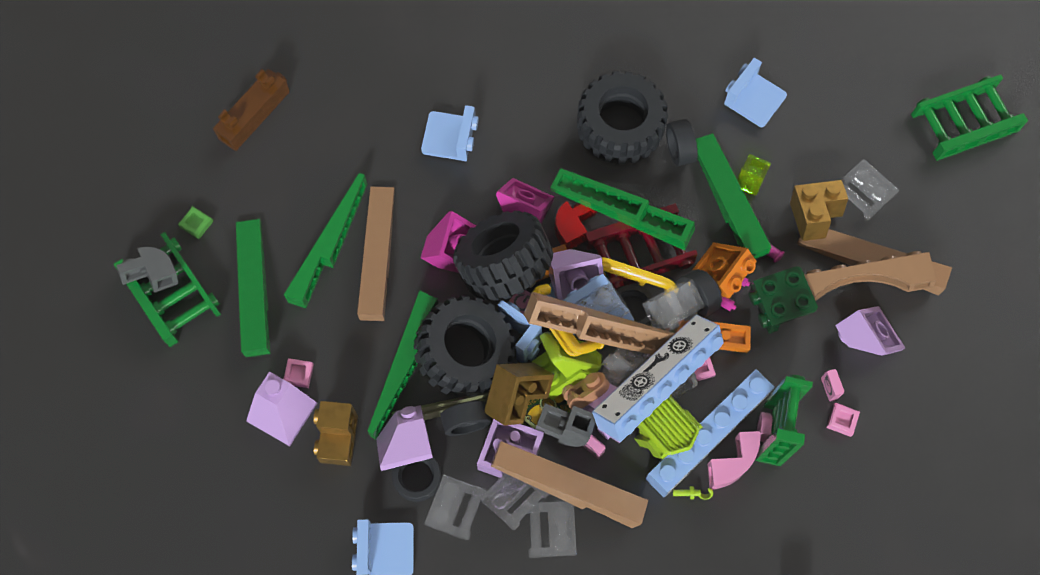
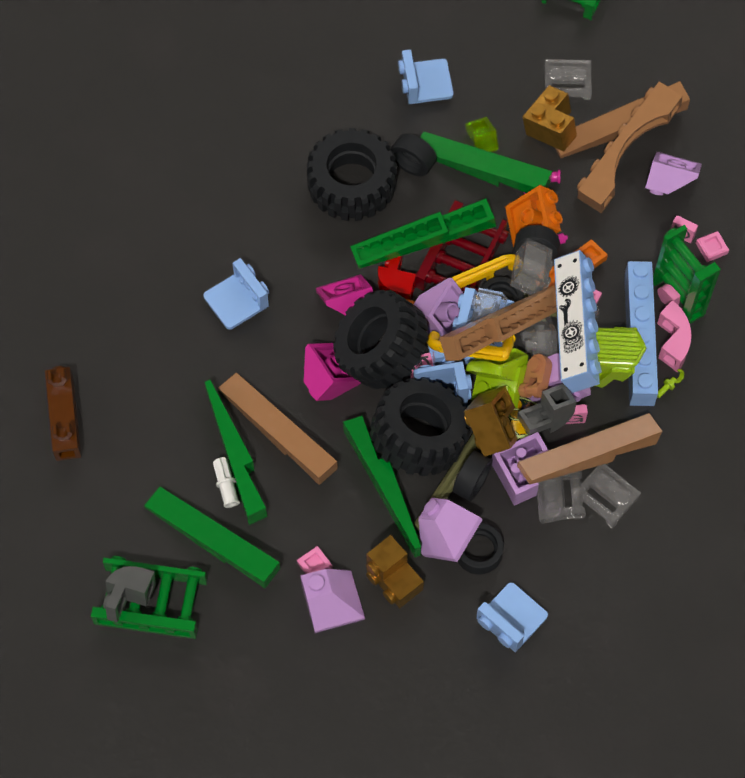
camera: 45 degrees left, 5 degrees down
bright green tile [178,206,213,240] -> none
clear plate [424,475,487,540] -> none
dark green bracket [749,266,818,334] -> none
none -> white axle [213,457,240,508]

